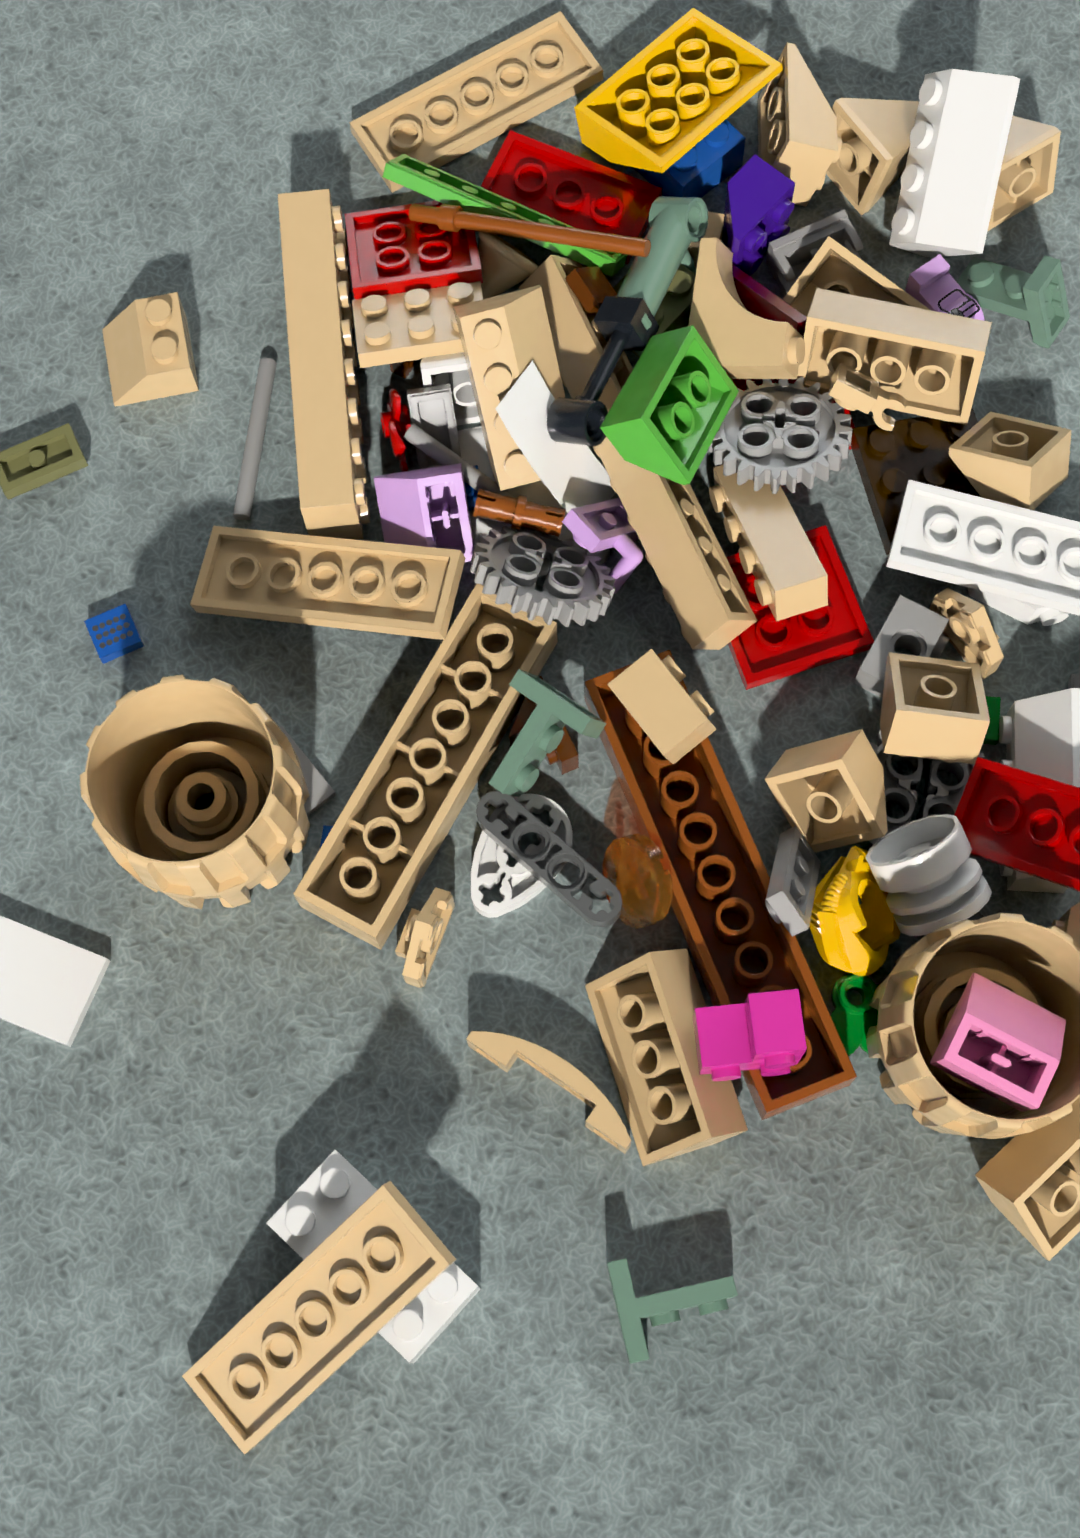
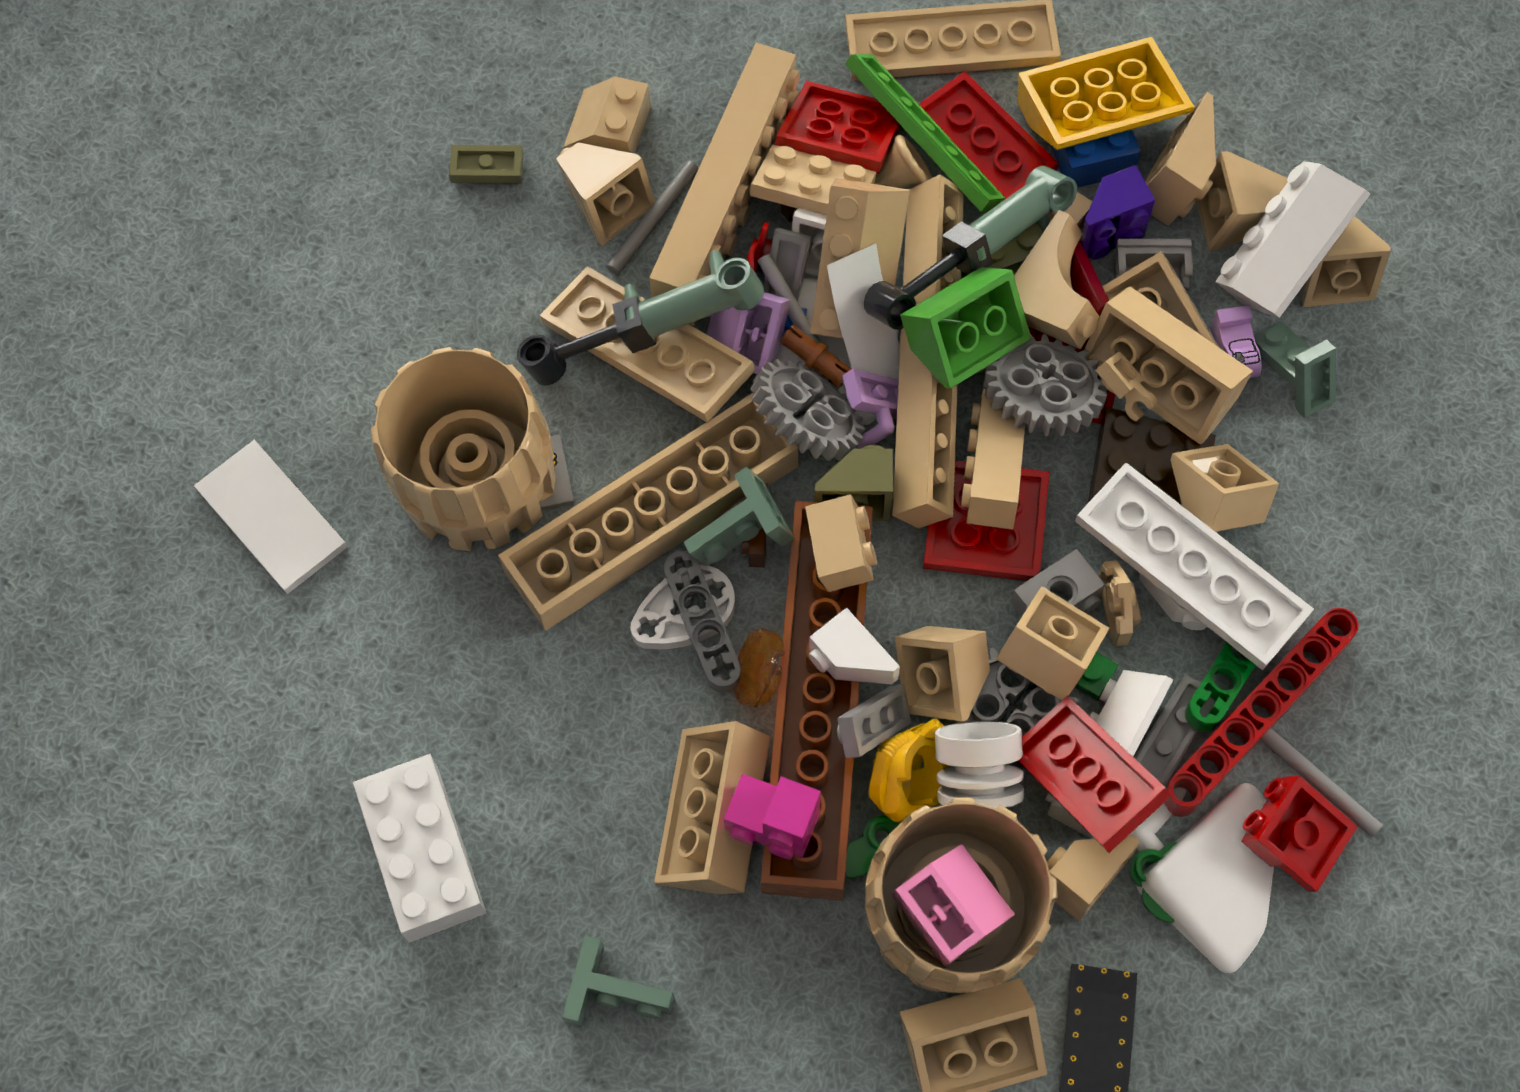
camera: 25 degrees right, 5 degrees down
blue tile [84,604,144,664] -> none
tan plate [182,1181,457,1455] -> none
tan plate [395,887,455,988] -> none
dark orange bar [409,203,651,257] -> none
tan slope [466,1031,631,1154] -> none
reddish brown tile [565,266,617,313] -> none
none -> piece [517,250,764,386]
none -> tan slope [556,142,656,246]
none -> white slope [808,608,900,684]
none -> olive slope [814,445,893,521]

